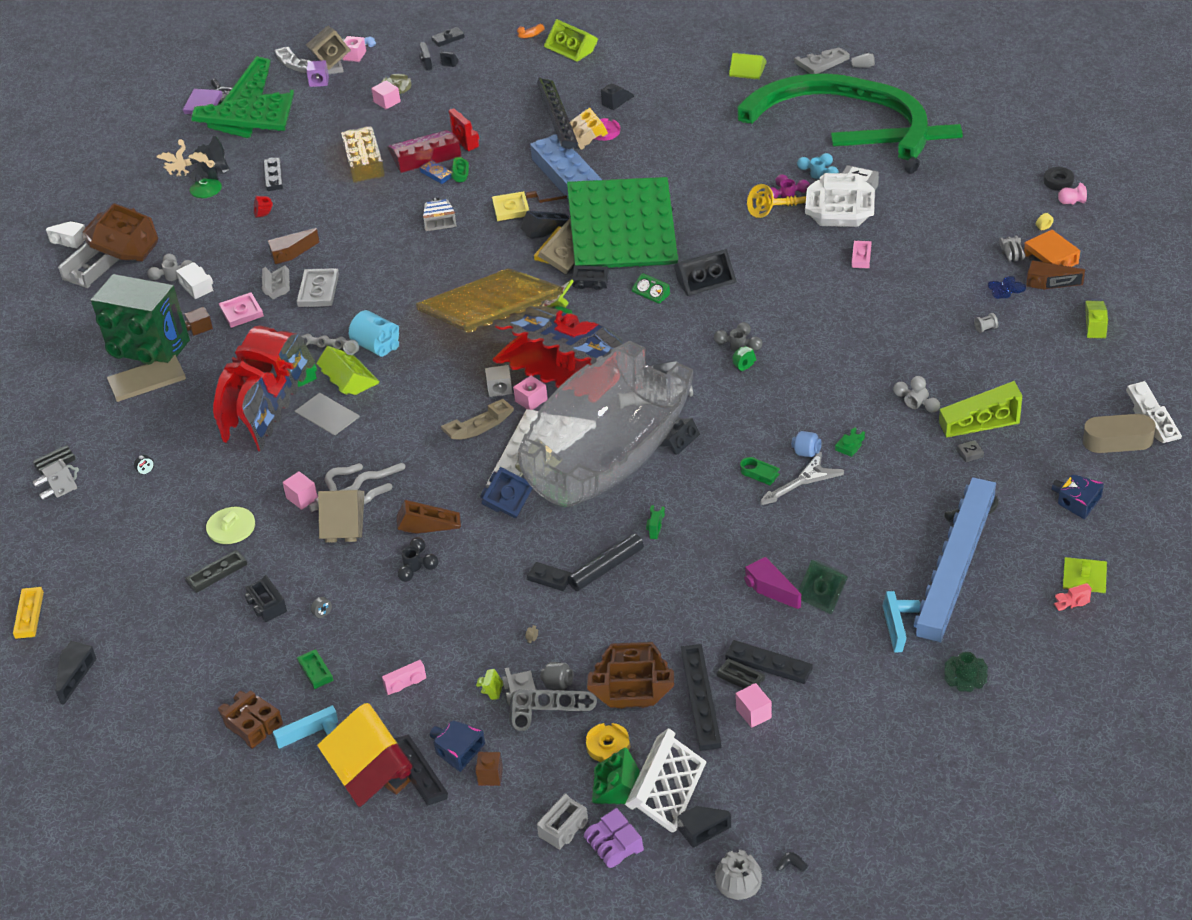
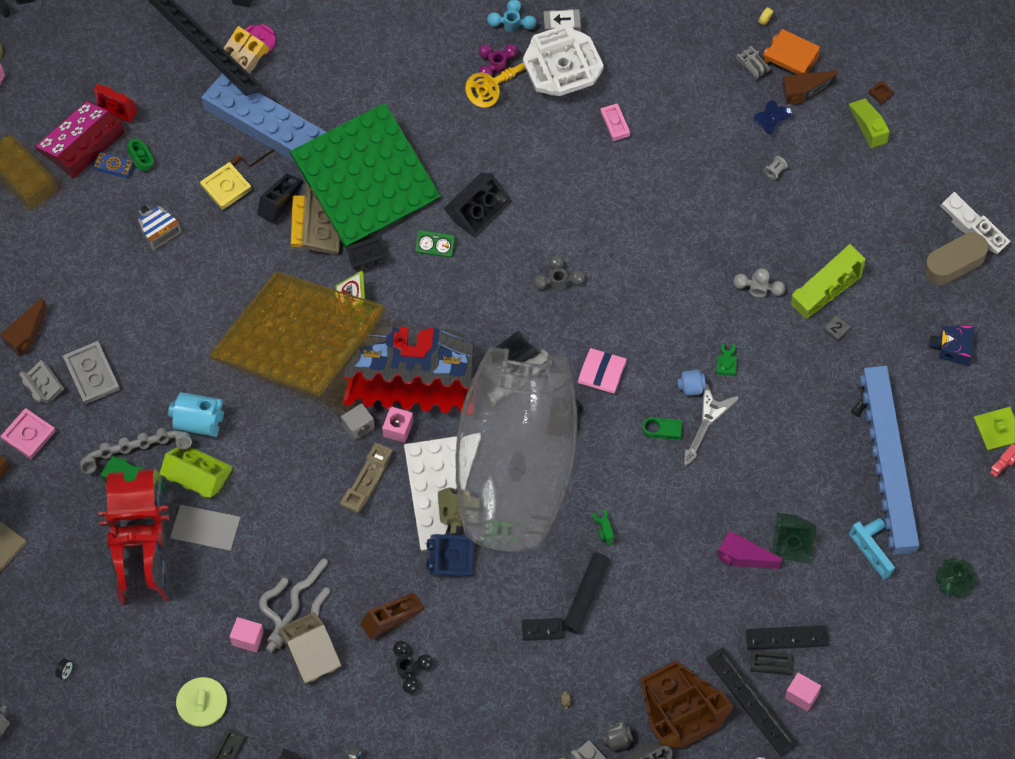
camera: 30 degrees left, 20 degrees up
green piece [732,346,757,371] -> none
none -> bright pink slope [578,348,627,394]
none -> reddish brown tile [868,81,894,105]

